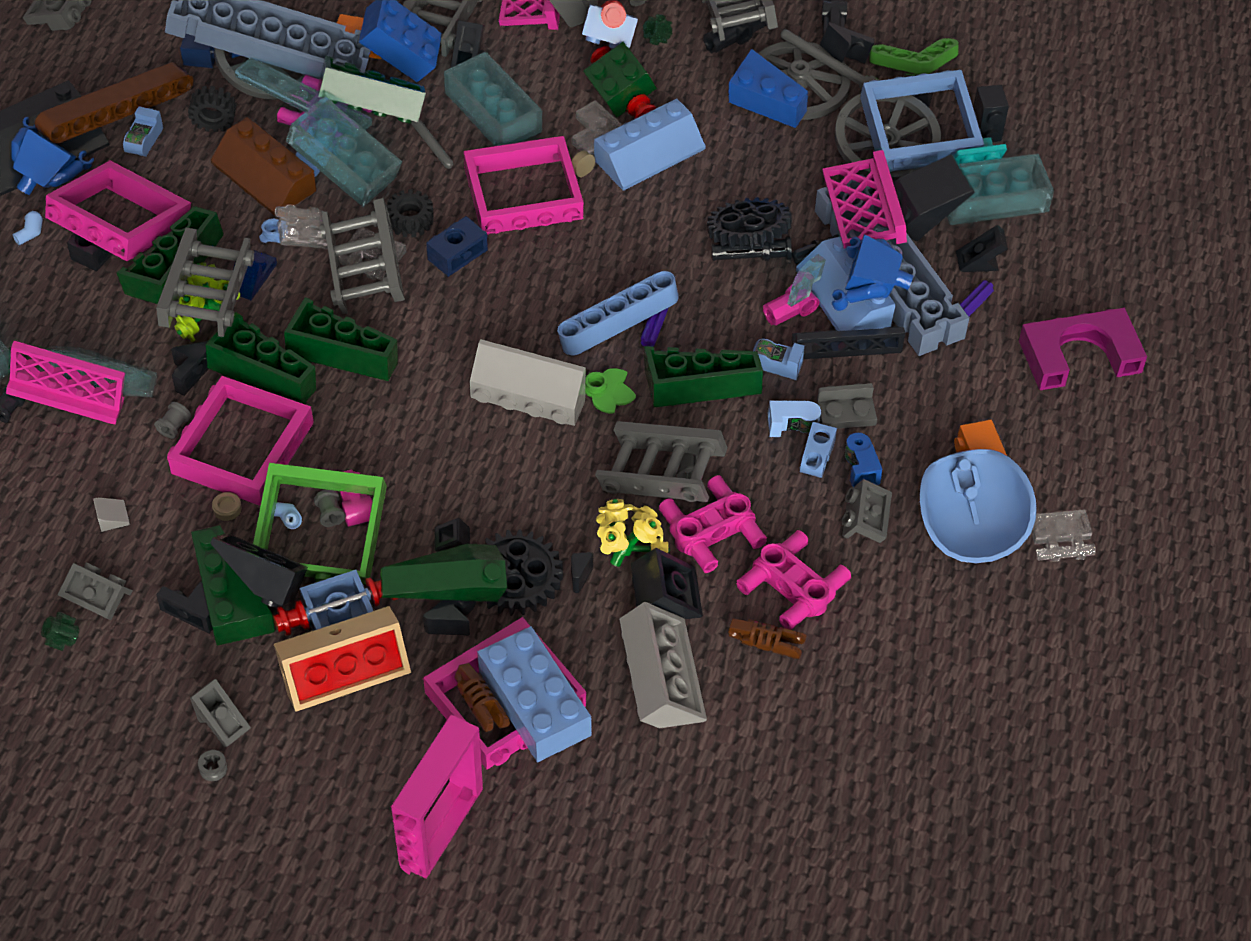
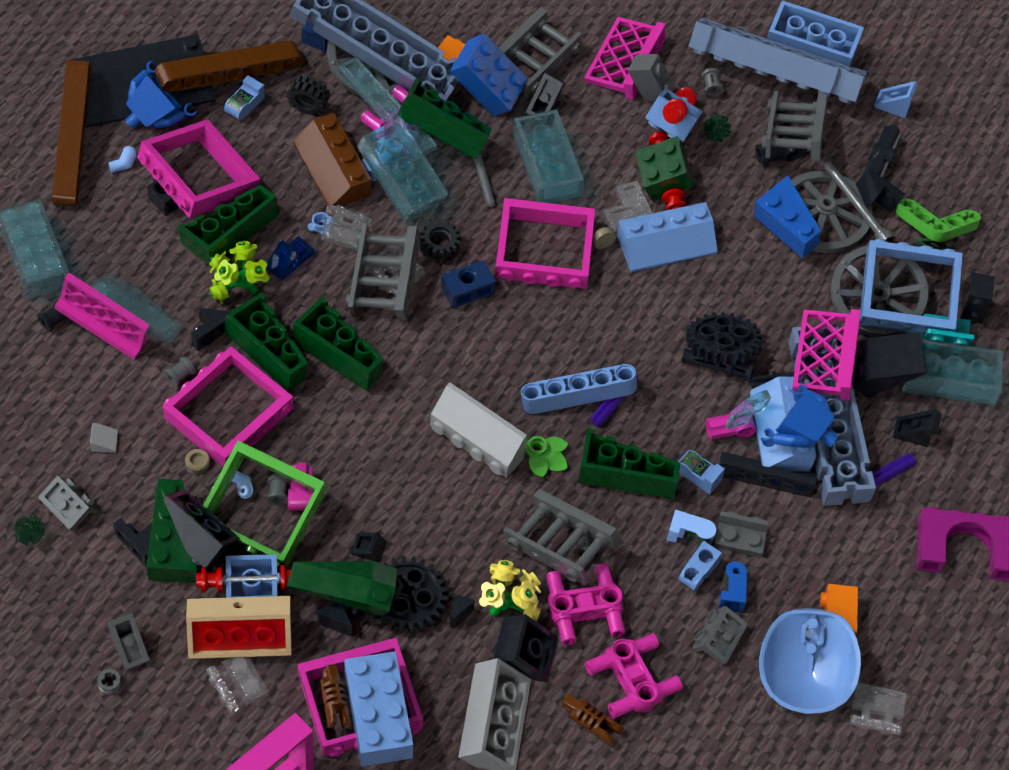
camera: 15 degrees right, 5 degrees up
dark grey fence [156,228,254,337] -> none
none -> clear plate [206,657,269,713]

